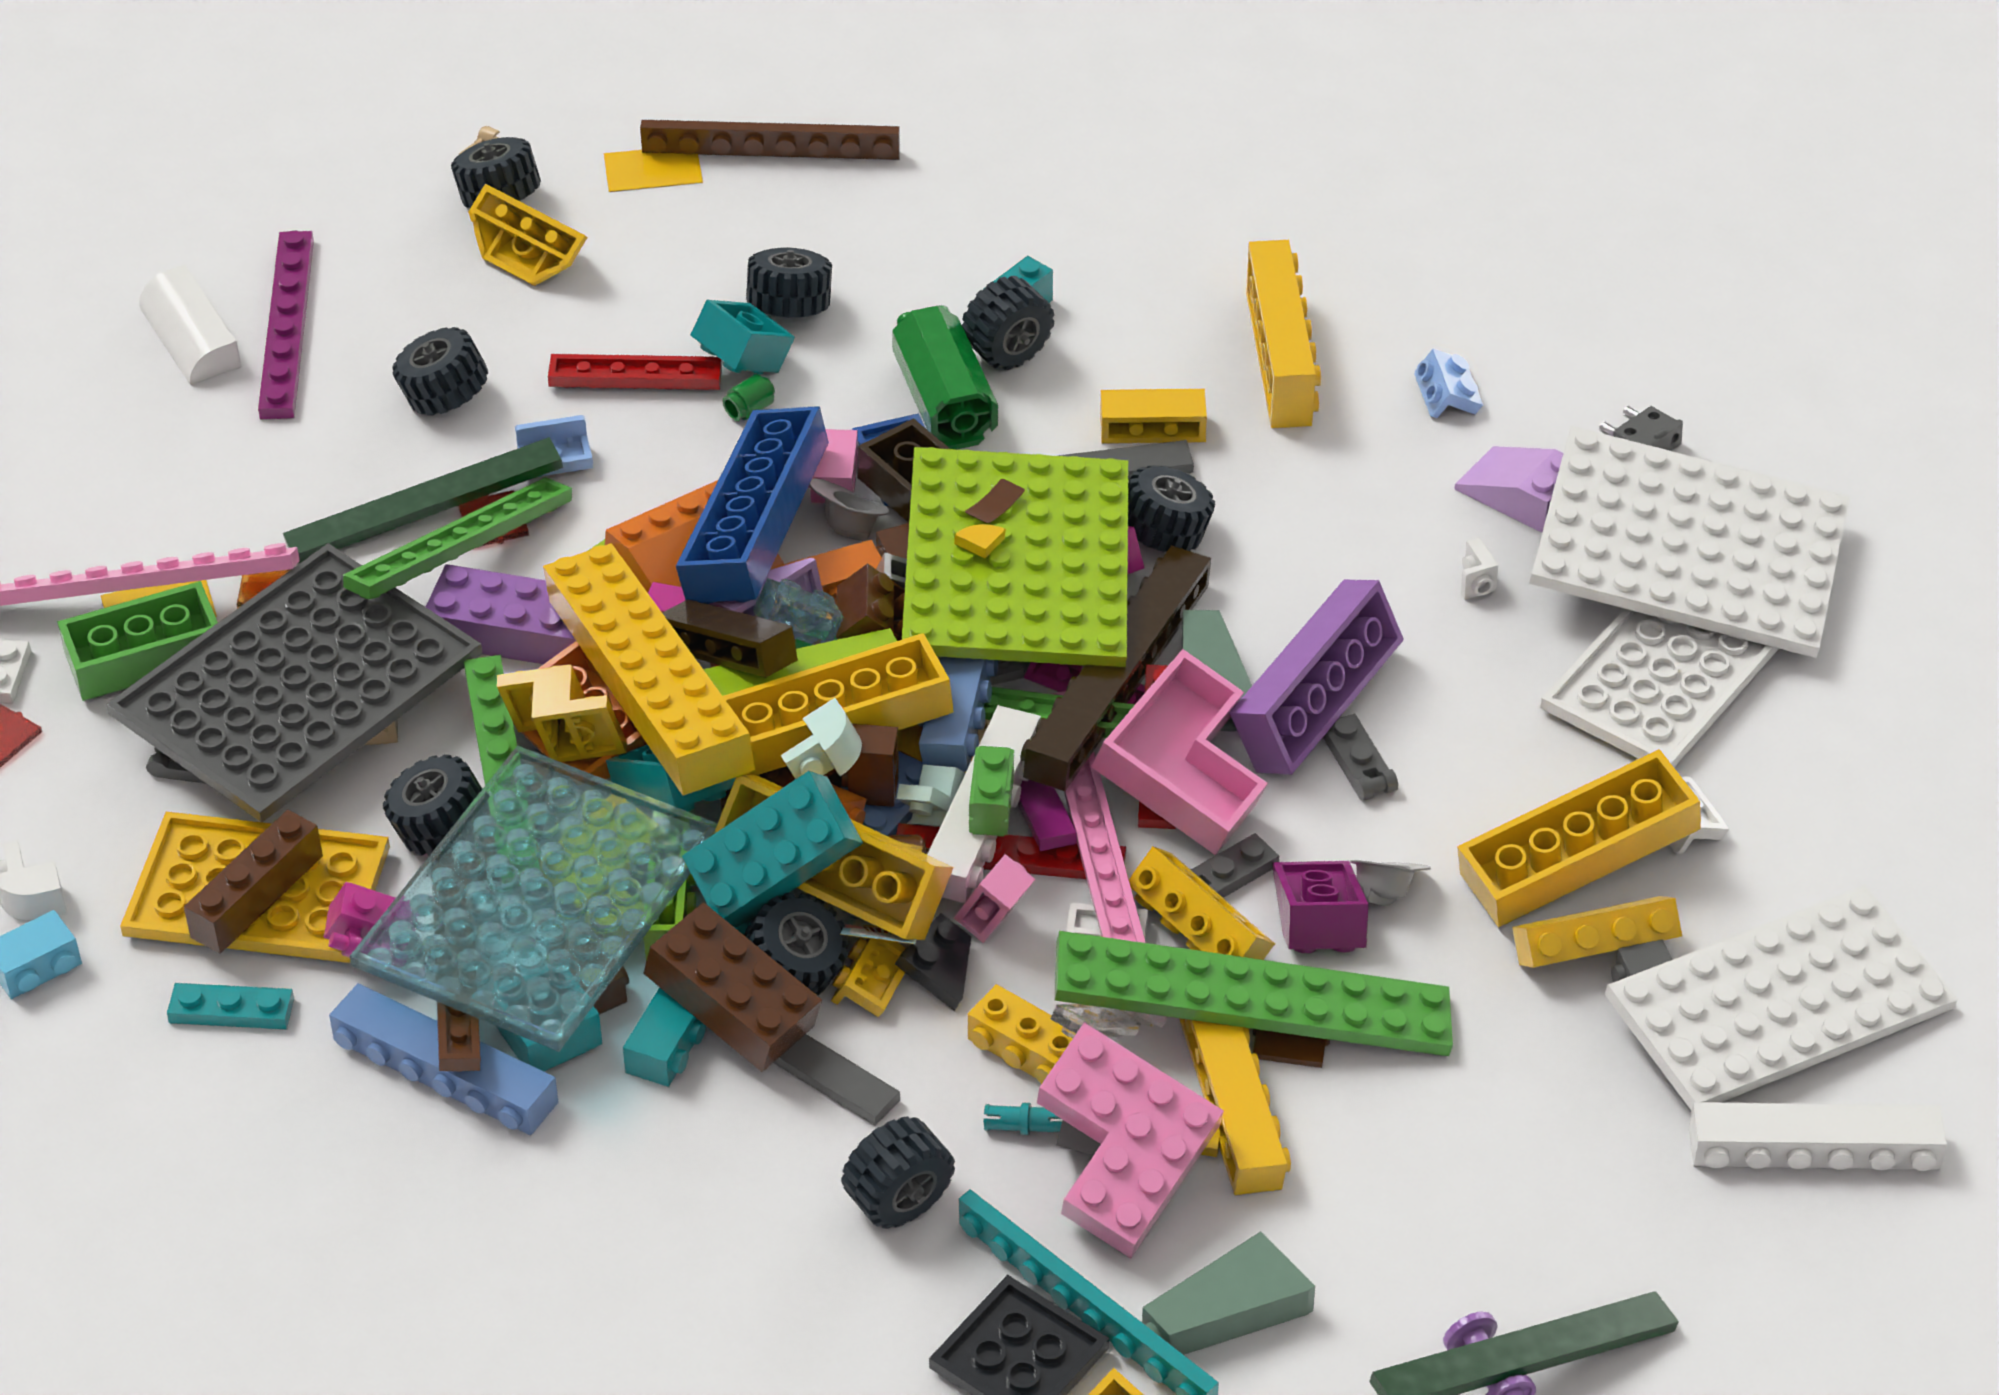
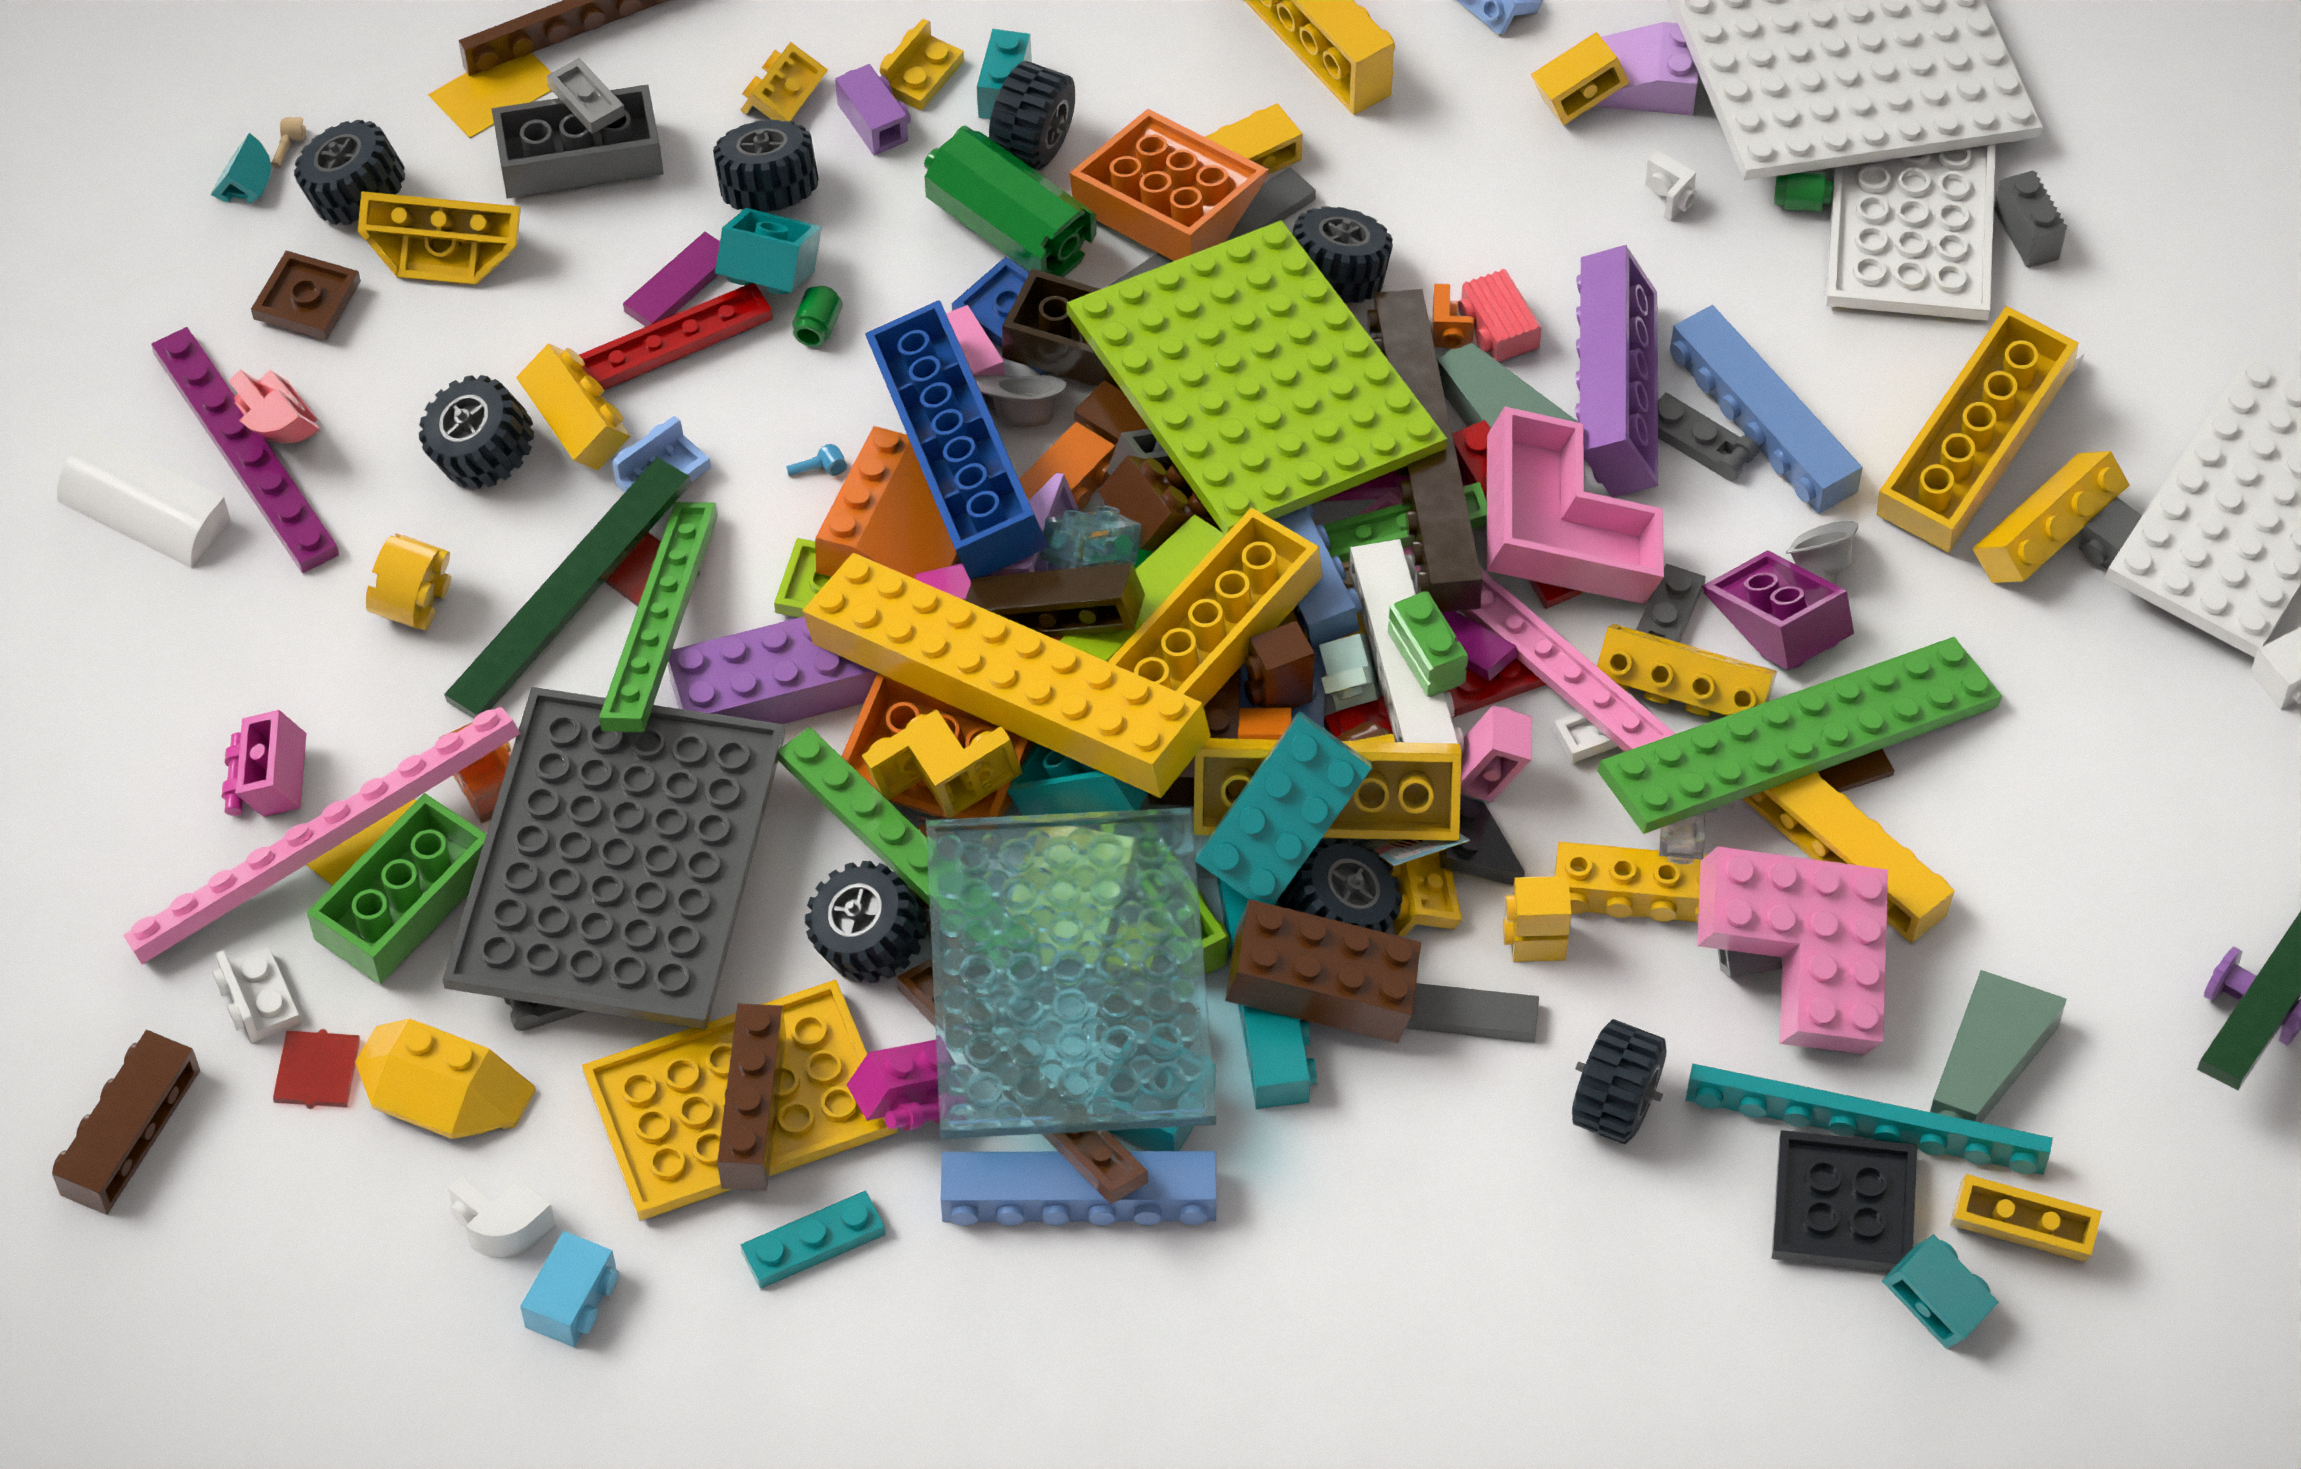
camera: 30 degrees left, 10 degrees up
light aqua brick [781,698,862,779] -> none
yellow tile [954,524,1006,558] -> none
reddish brown sticker [965,479,1025,523] -> none
teal pin [983,1102,1062,1135] -> none
none -> teal brick [210,132,272,203]
none -> dark pink brick [221,710,307,817]
none -> coral brick [228,369,321,444]
none -> reddish brown plate [251,250,361,340]
none -> yellow wedge [355,1018,536,1139]
none -> yellow brick [366,533,451,631]
none -> dark grey brick [491,84,664,199]
none -> yellow brick [516,343,631,471]
none -> light grey plate [546,58,625,134]
none -> magenta tile [623,231,720,327]
none -> yellow bracket [740,41,828,121]
none -> dark azure hand [786,444,847,476]
none -> medium lavender brick [835,64,911,156]
none -> yellow bracket [879,18,964,111]
none -> orange slope [1069,109,1269,261]
none -> orange bracket [1432,284,1474,349]
none -> coral brick [1458,268,1542,362]
none -> yellow piece [1502,876,1572,962]
none -> yellow brick [1530,32,1629,126]
none -> medium blue brick [1670,304,1863,514]
none -> green brick [1774,171,1833,212]
none -> dark grey brick [1994,171,2068,268]

